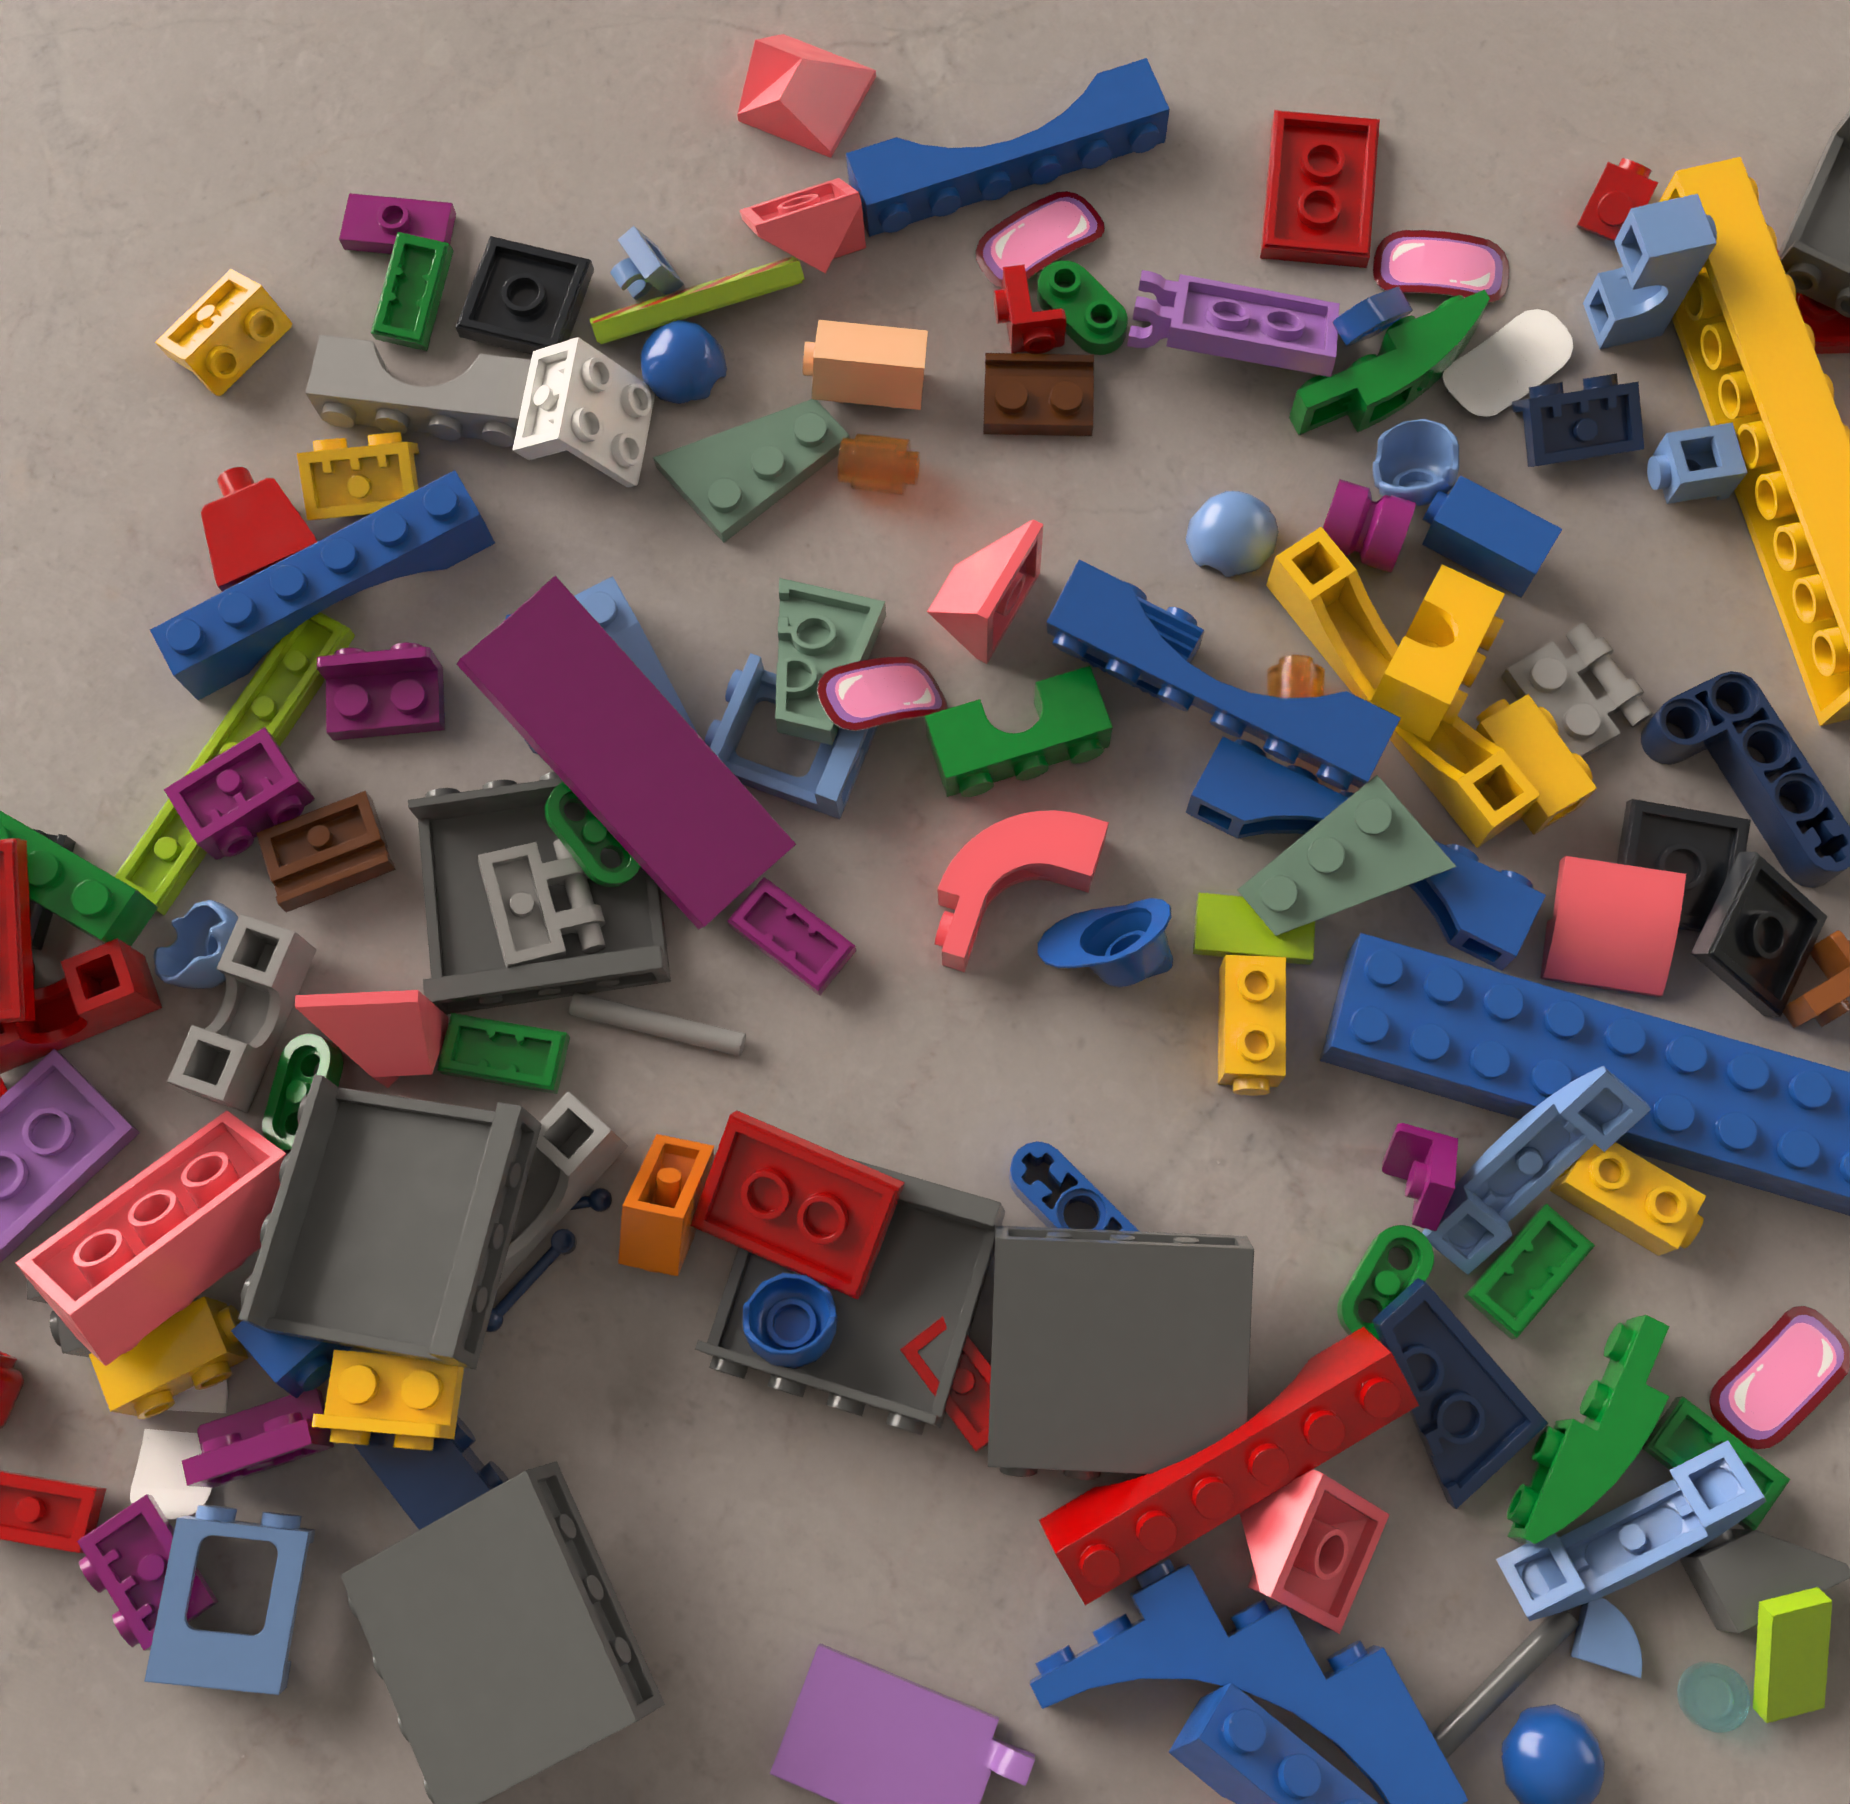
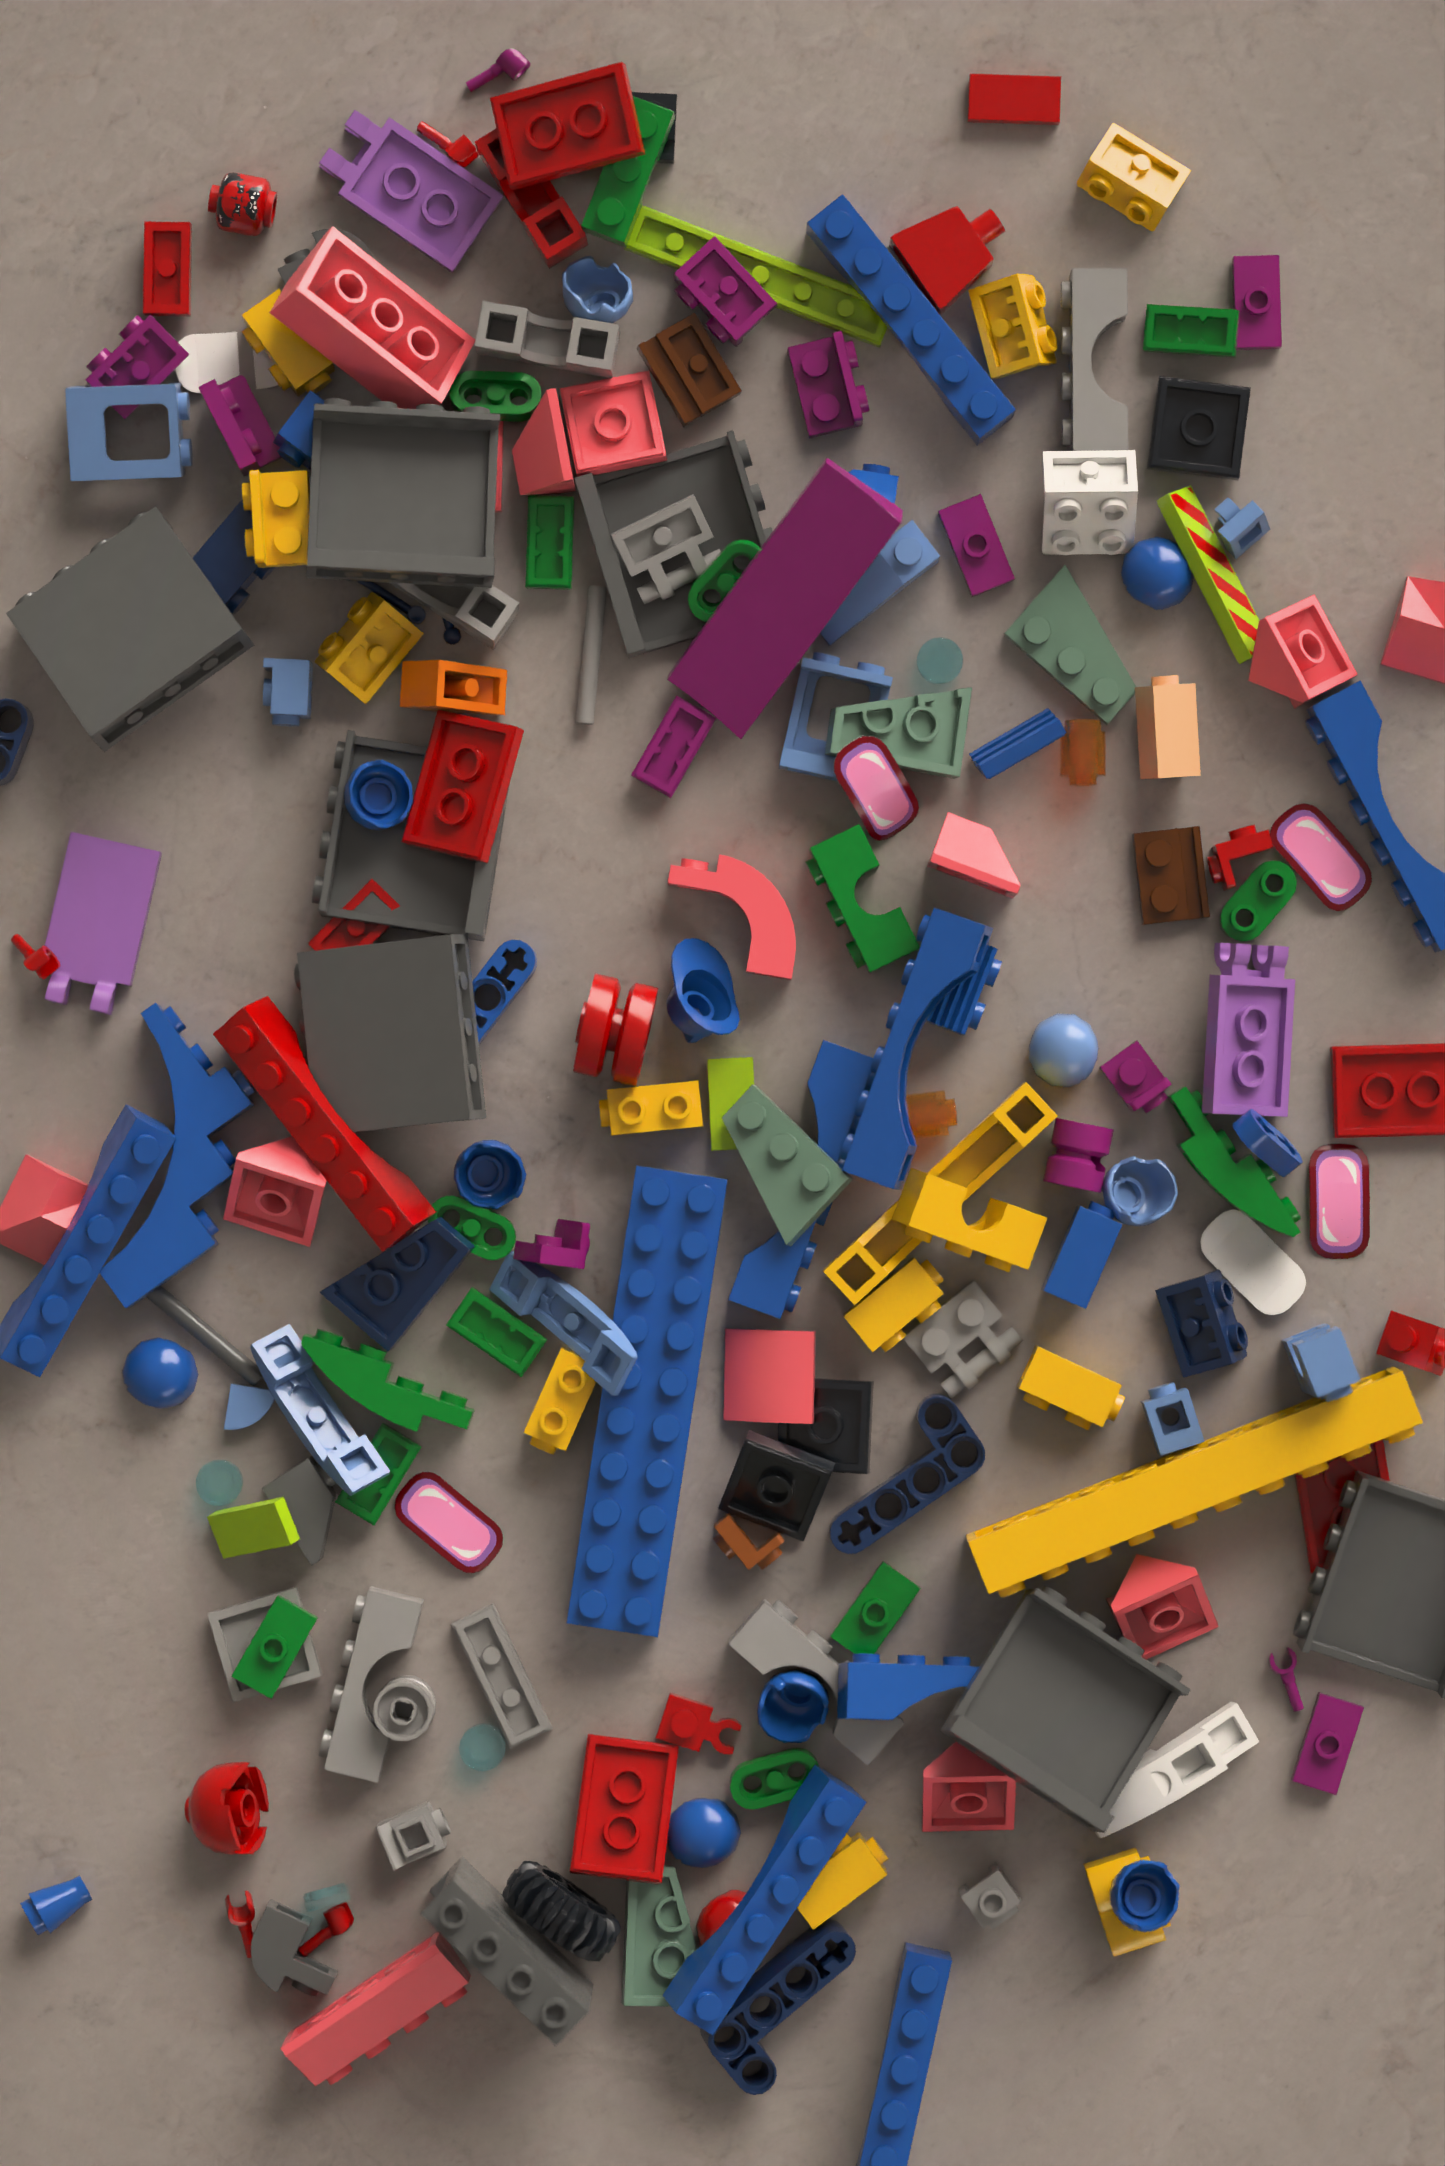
camera: 80 degrees right, 15 degrees up
none -> medium blue brick [263,658,313,727]
none -> yellow bracket [314,592,424,704]
none -> blue hair [454,1140,526,1209]
none -> coral tile [559,370,667,477]
none -> red wheel [573,974,658,1086]
none -> clear light blue tile [917,637,963,685]
none -> magenta plate [938,494,1015,597]
none -> red tile [968,73,1061,125]
none -> blue tile [969,708,1066,779]
none -> yellow brick [1016,1345,1125,1431]
none -> magenta bracket [1099,1040,1172,1113]

